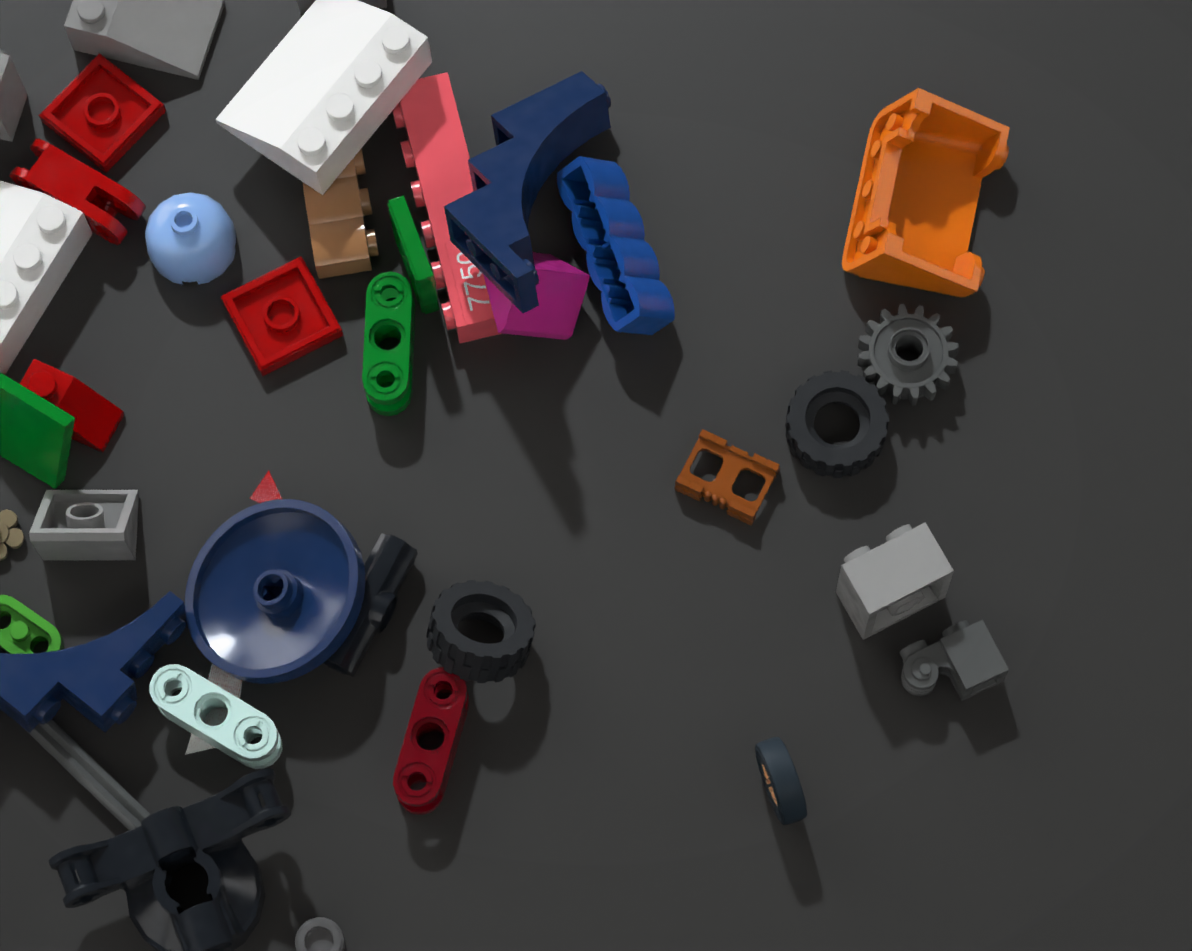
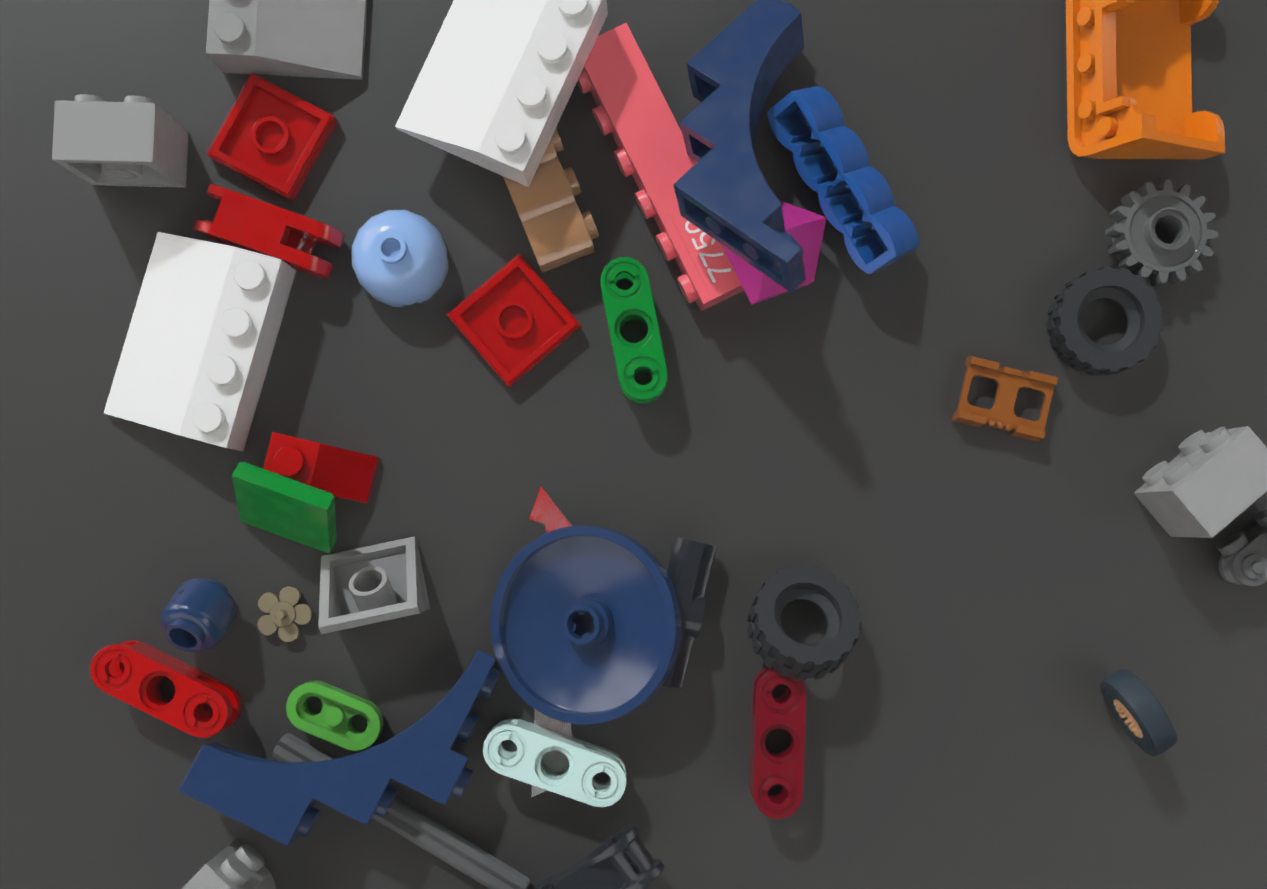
camera: 20 degrees left, 15 degrees up
green tile [387,195,440,315] -> none

